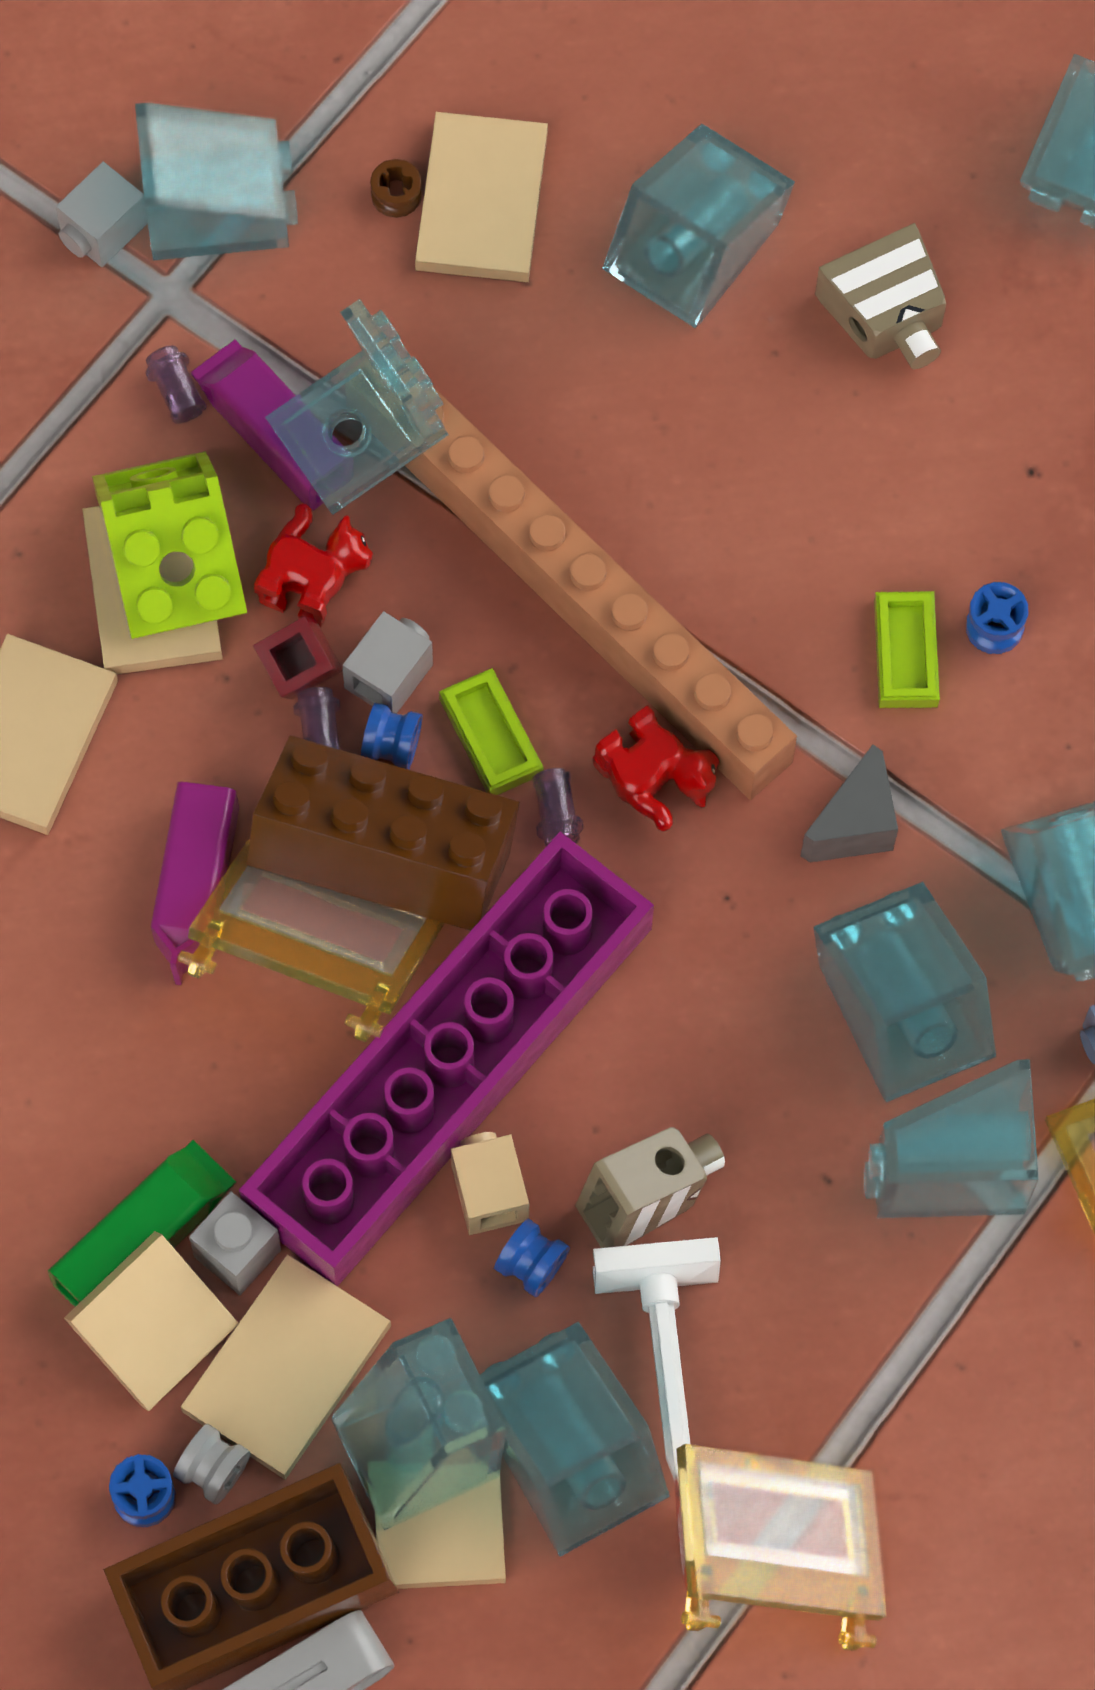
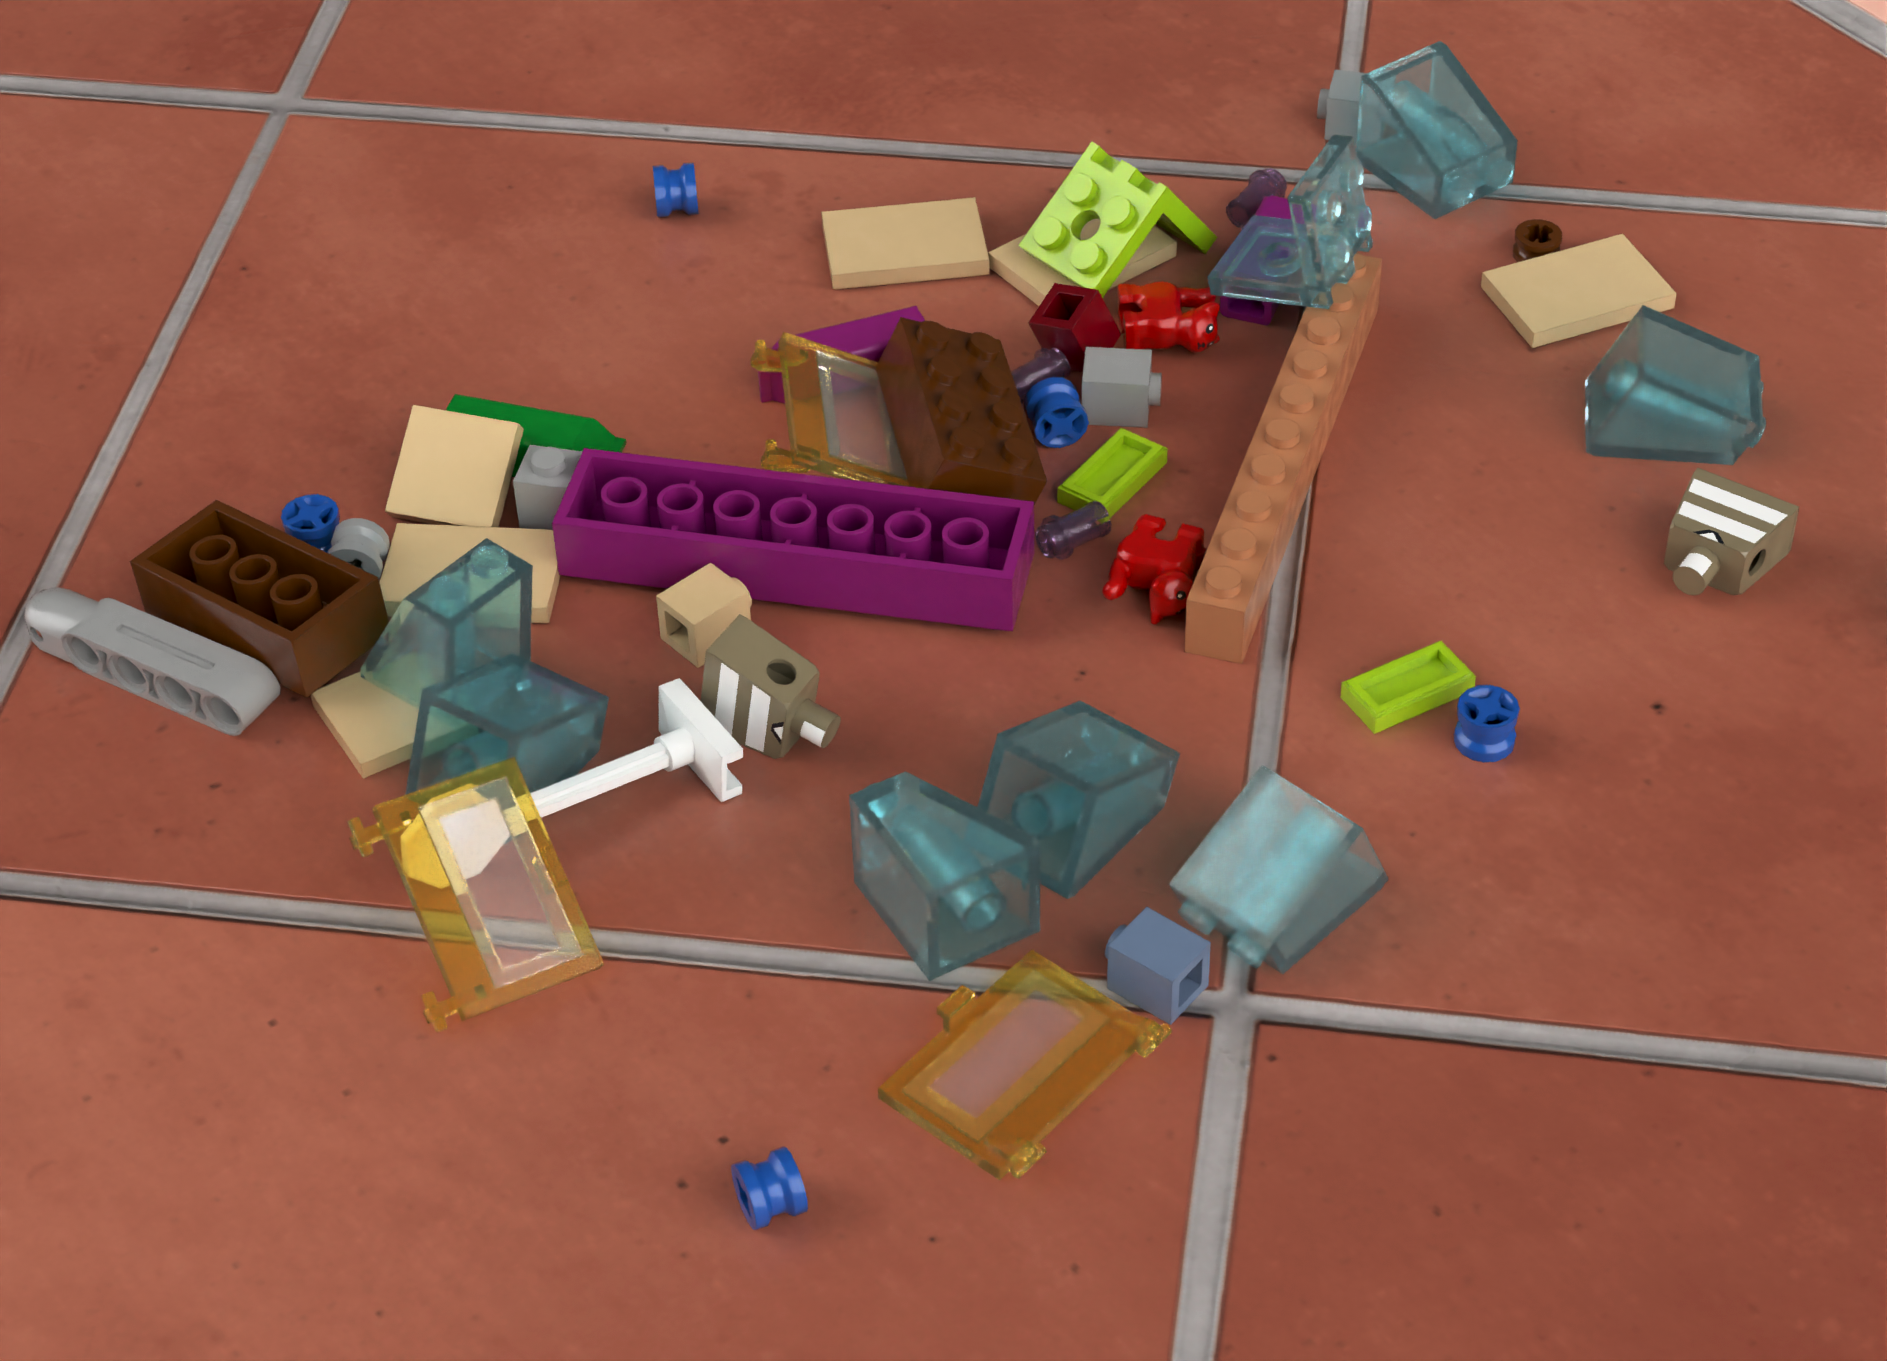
camera: 65 degrees right, 25 degrees down
blue wheel [494,1218,570,1298] -> none
dark grey slope [800,745,898,863] -> none

